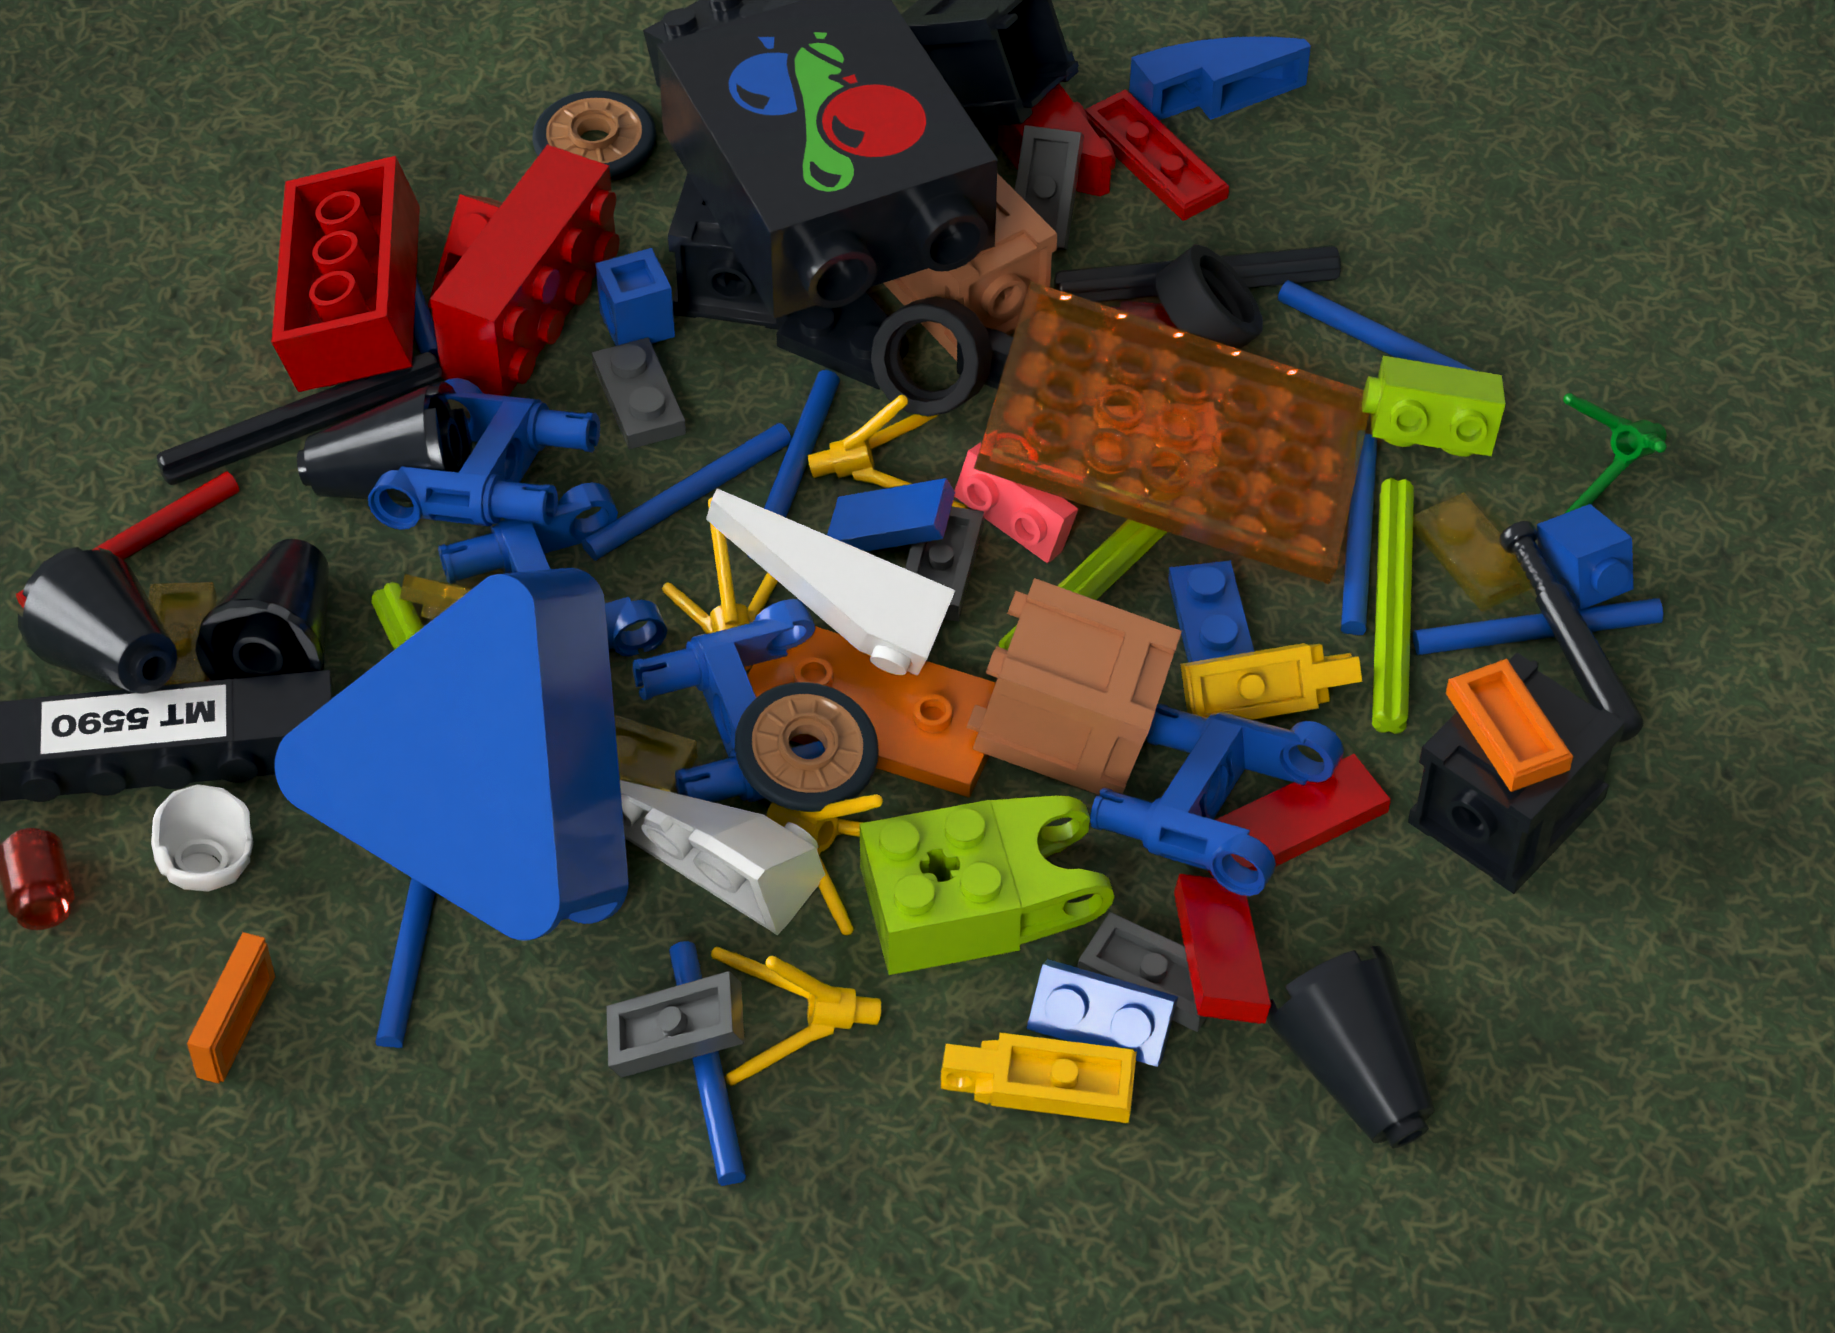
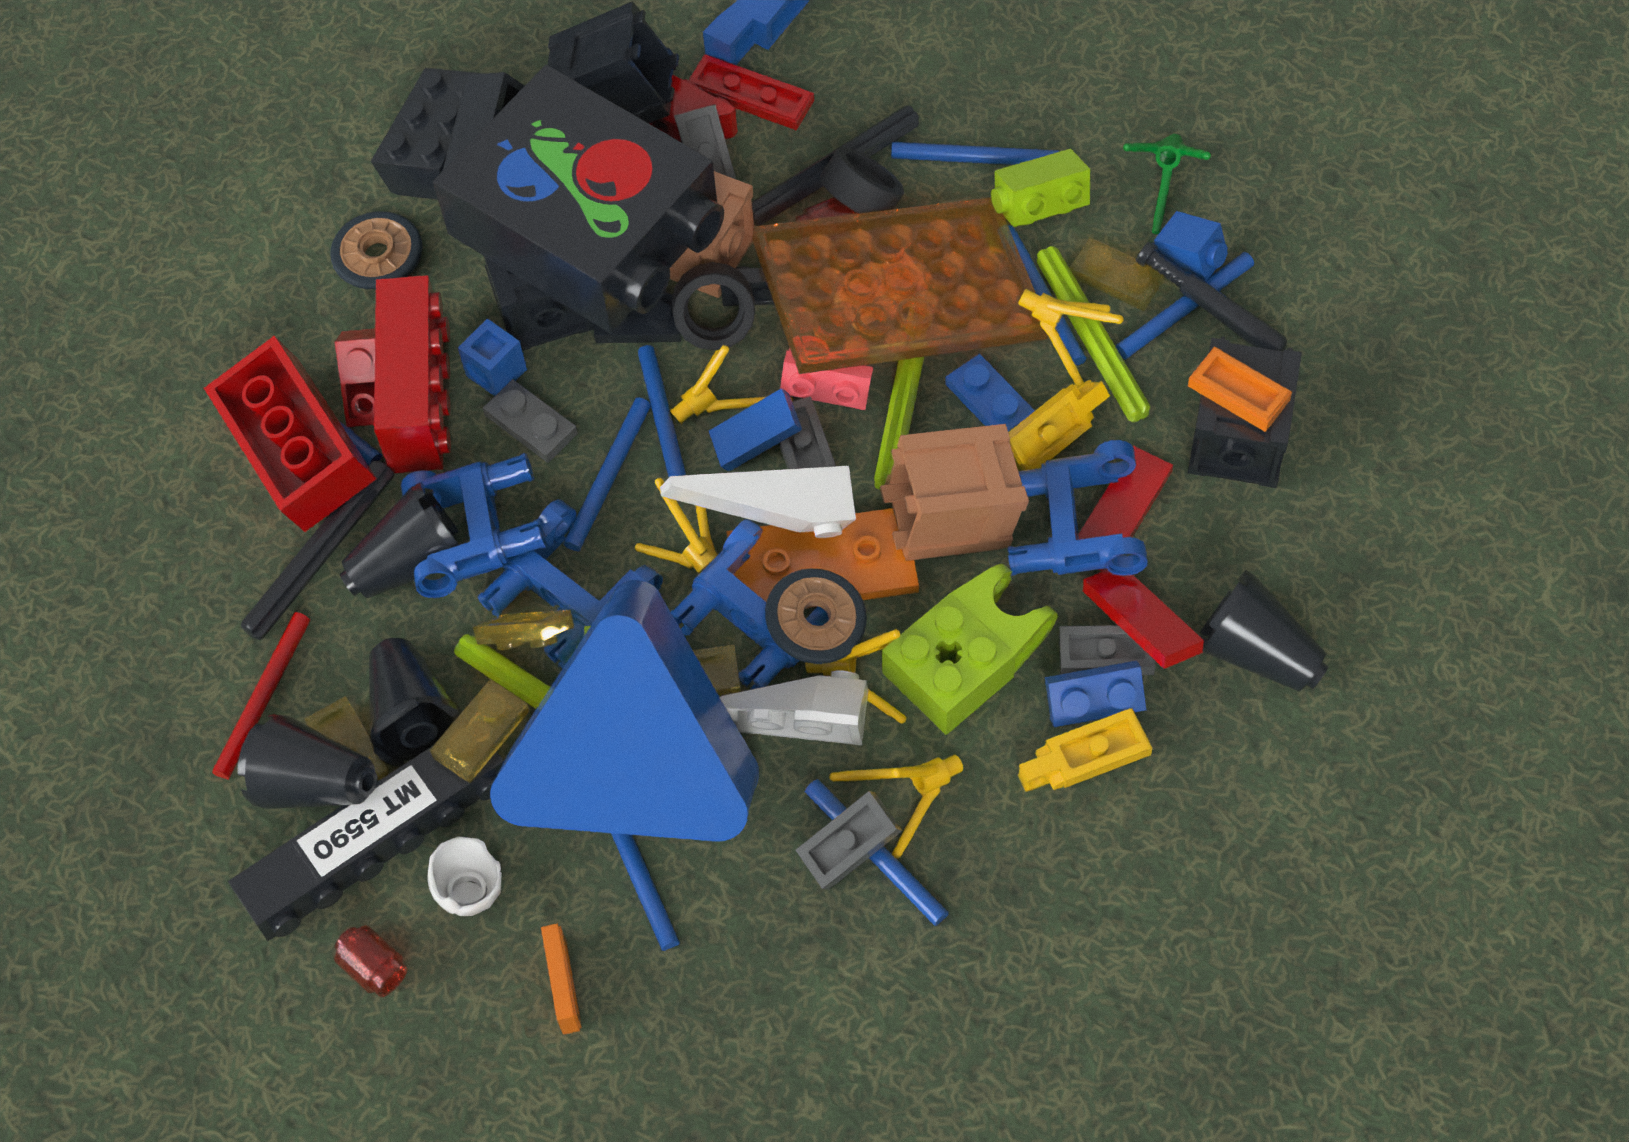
camera: 25 degrees left, 10 degrees up
none -> clear yellow plate [430,679,529,783]
none -> yellow plant [1018,289,1124,387]

